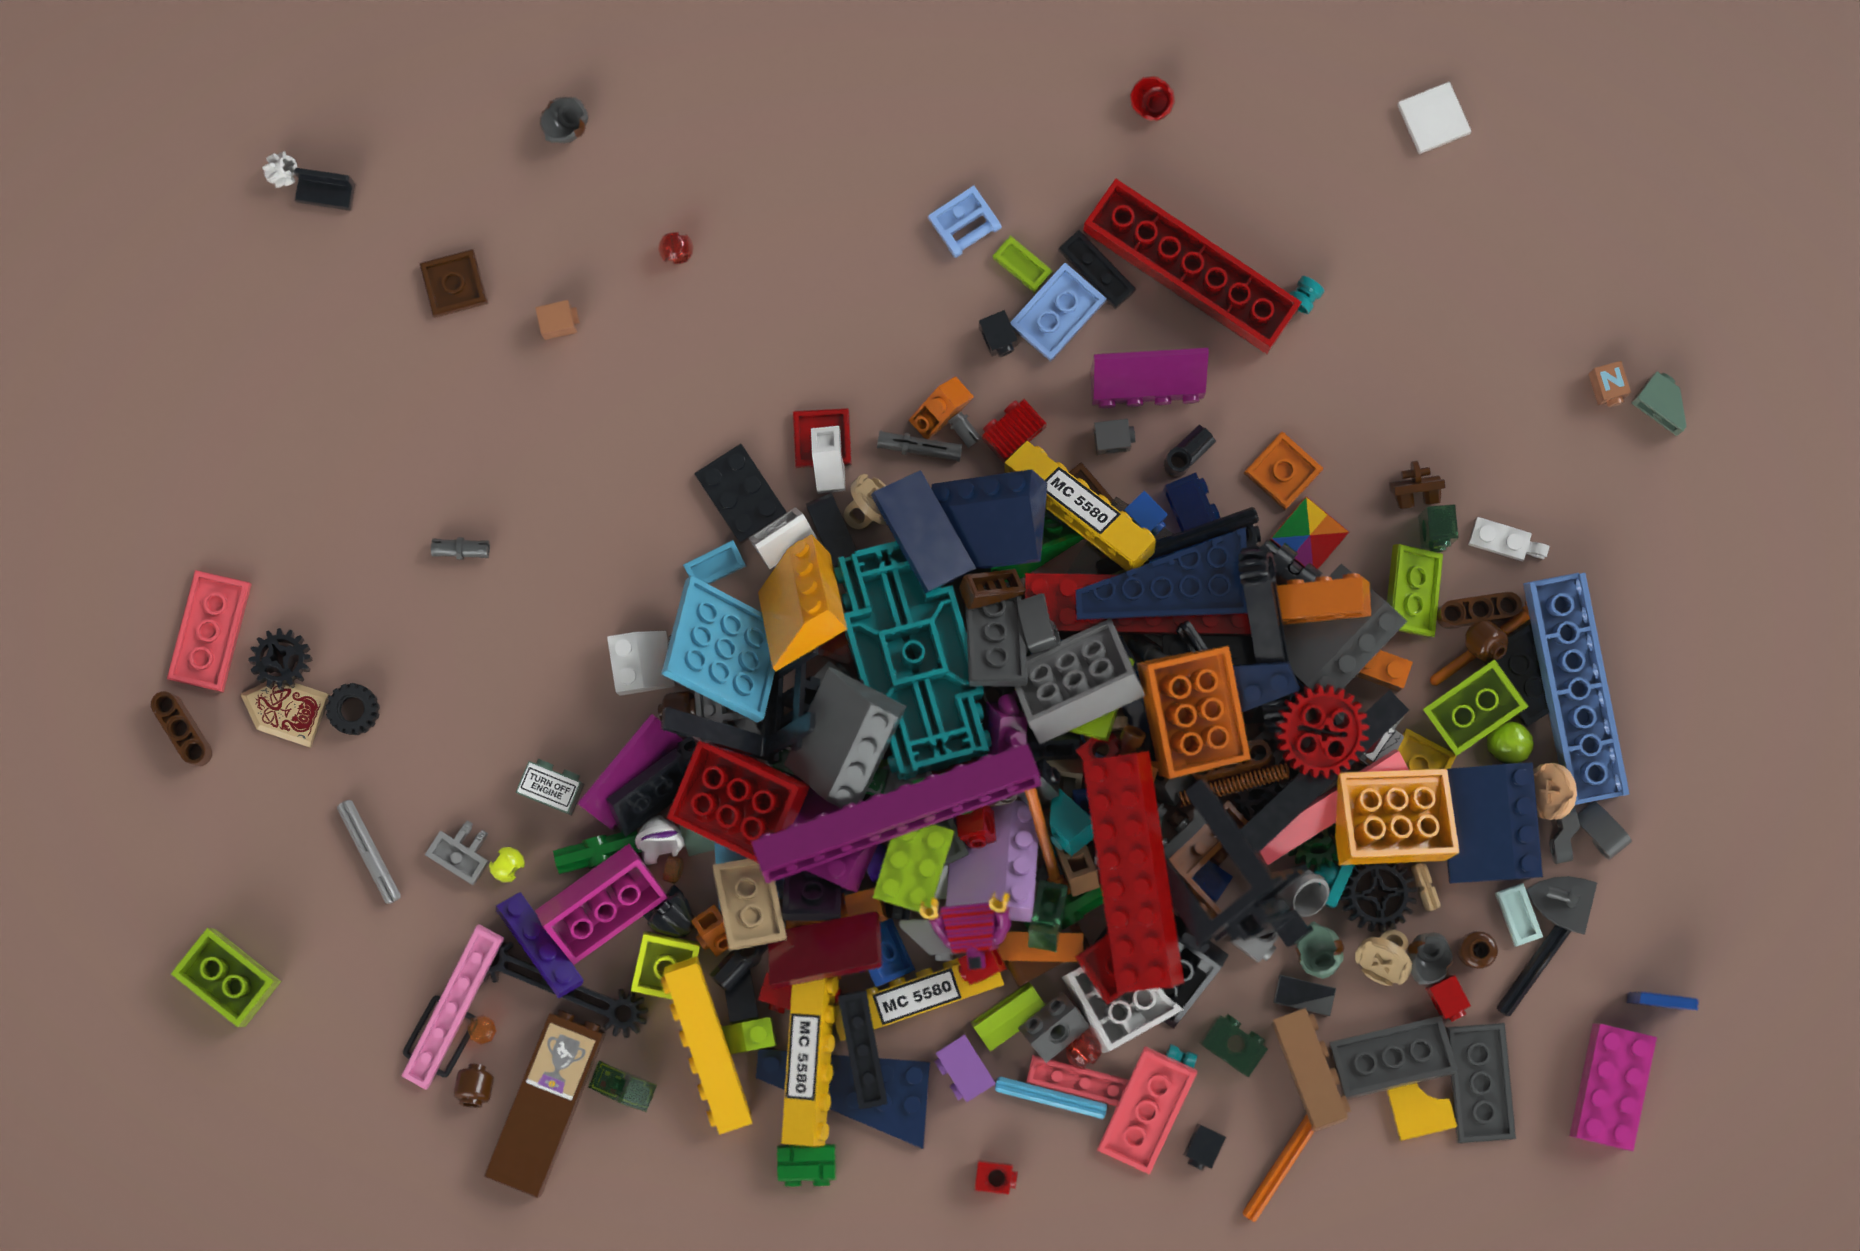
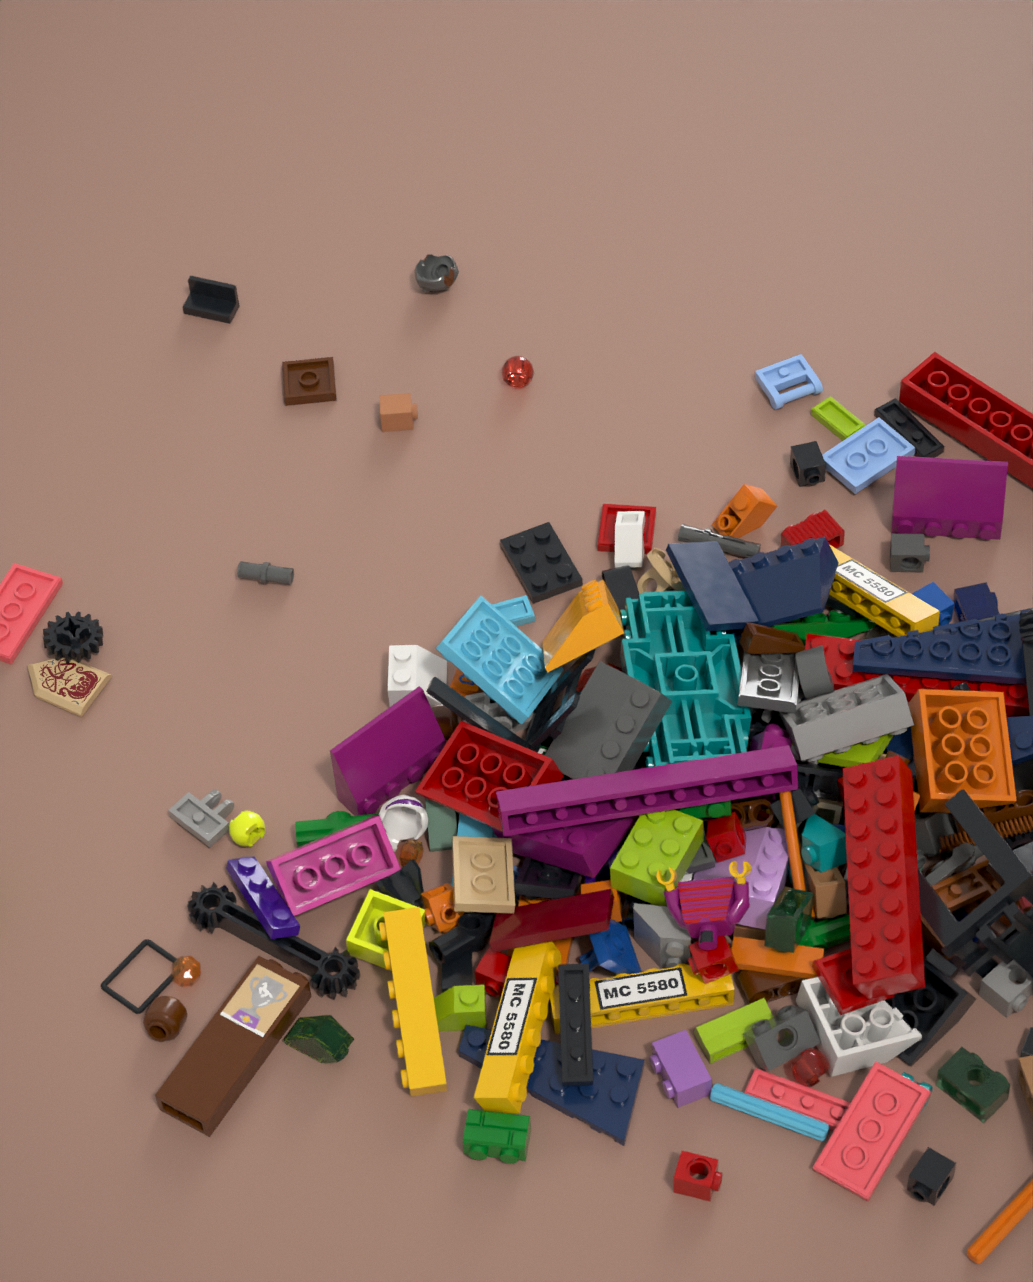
camera: 10 degrees right, 30 degrees down
white gear [262,151,297,188] -> none
black tyre [325,683,380,735] -> none
light grey axle [337,800,401,904] -> none
bright pink tile [401,924,504,1090] -> none
brick [516,759,585,816] -> none
black tile [606,737,697,837] -> none
white slope [749,507,817,569] -> none
dark grey pin [948,412,982,448] -> none
red hair [1130,76,1175,121] -> none
black piece [1164,424,1216,478] -> none

